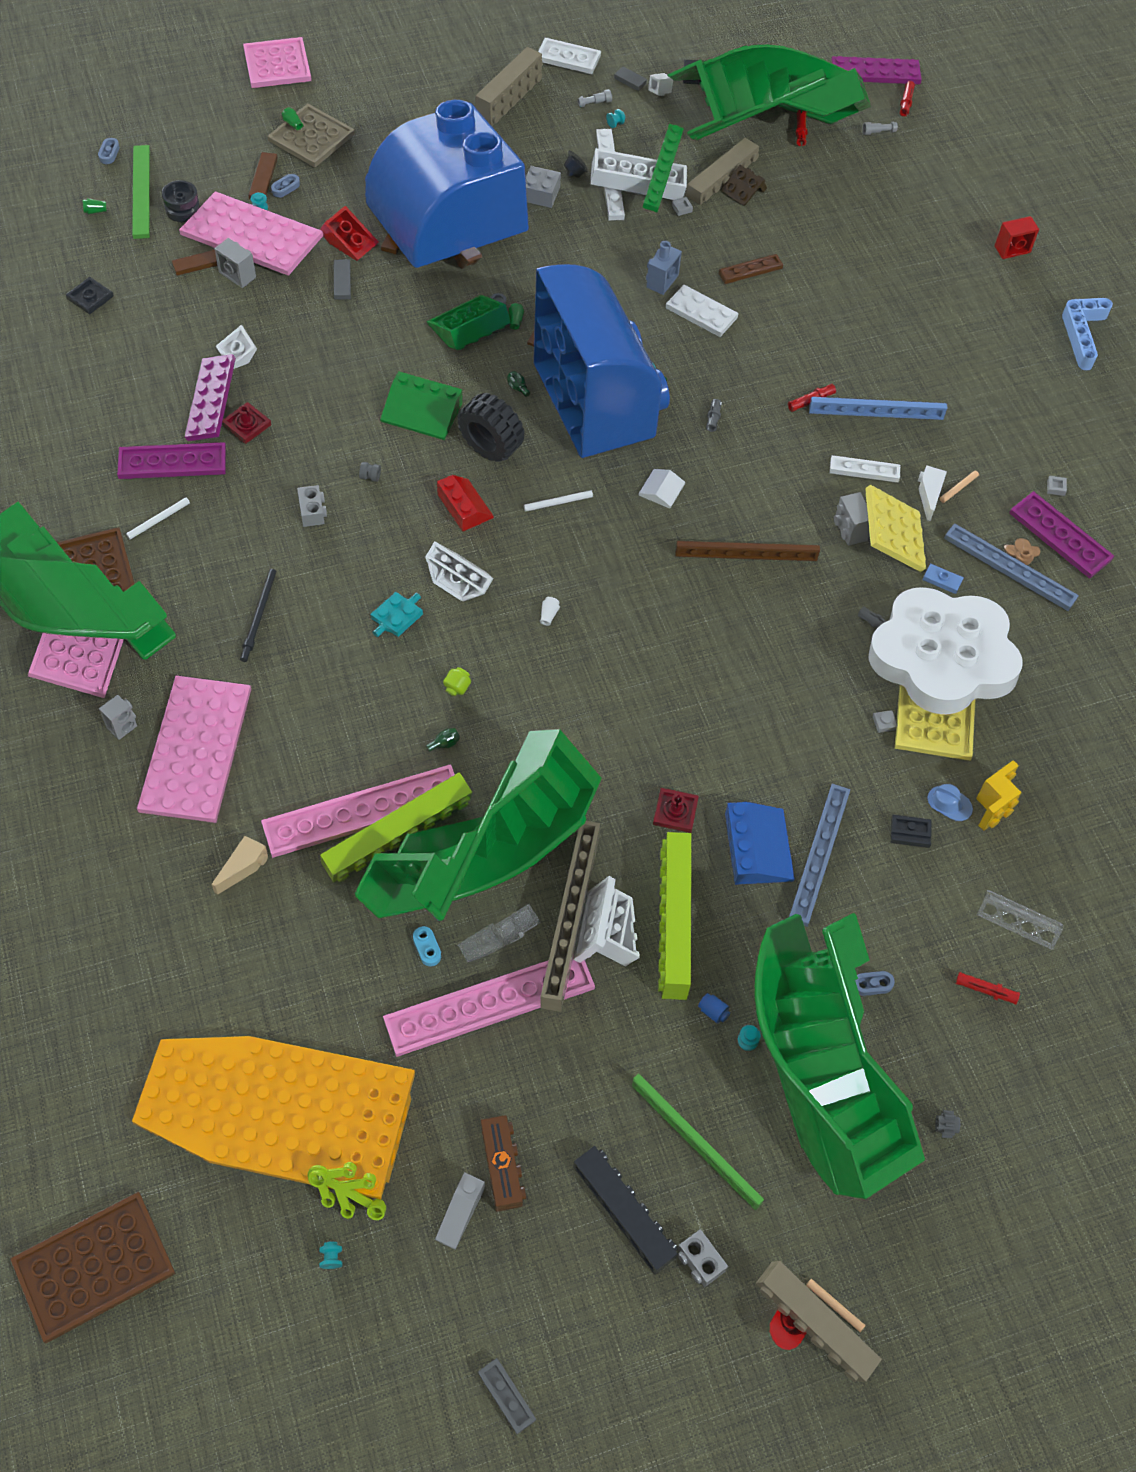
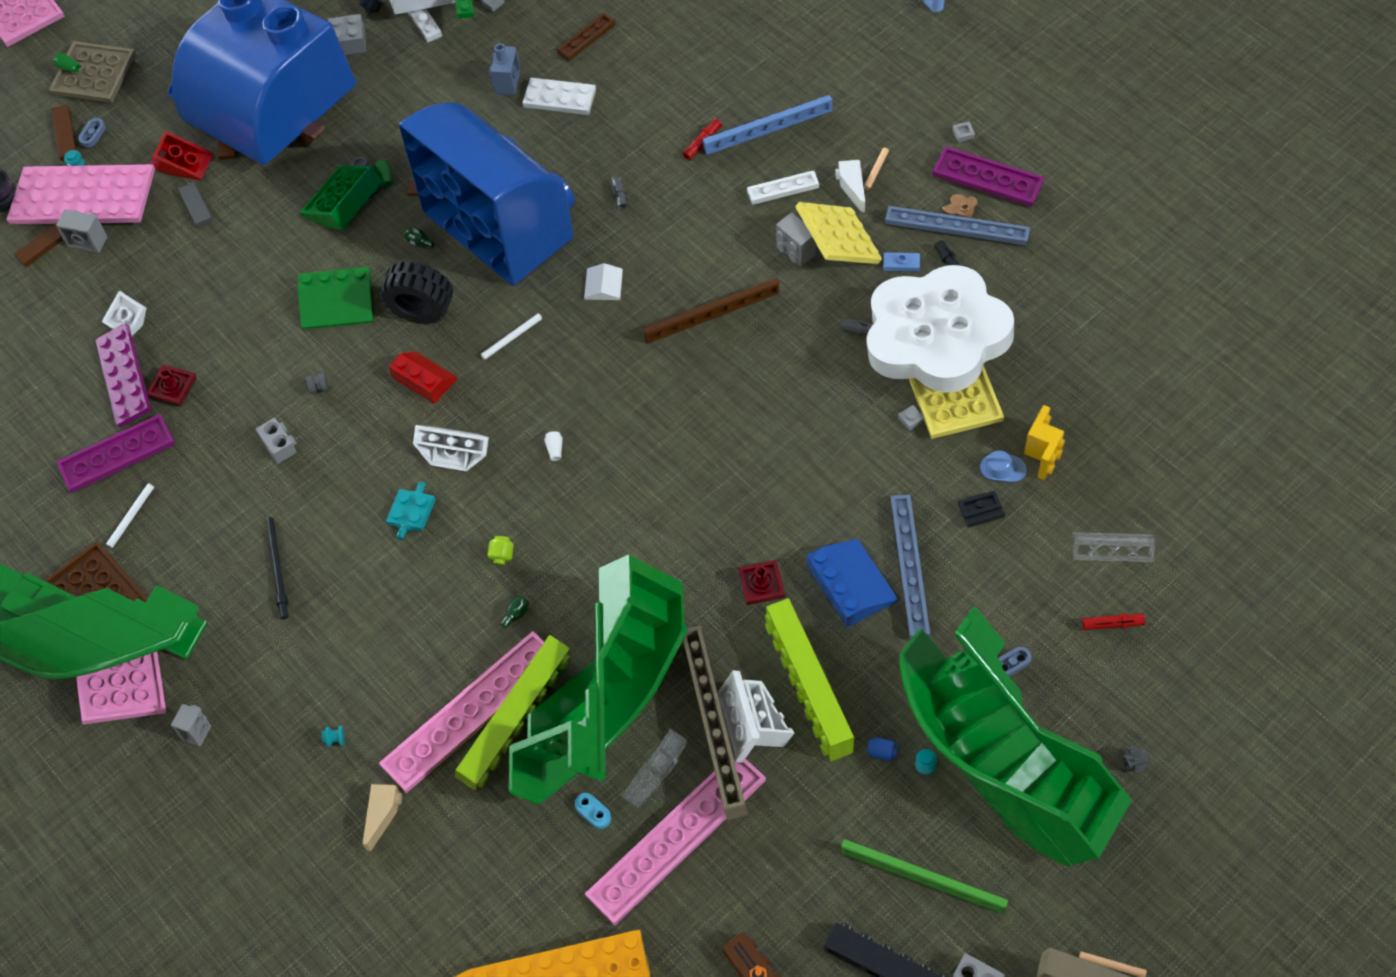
camera: 15 degrees left, 0 degrees up
bright pink plate [137,676,251,823] -> none
none -> teal wheel [322,725,345,747]
none -> black pin [934,240,961,266]

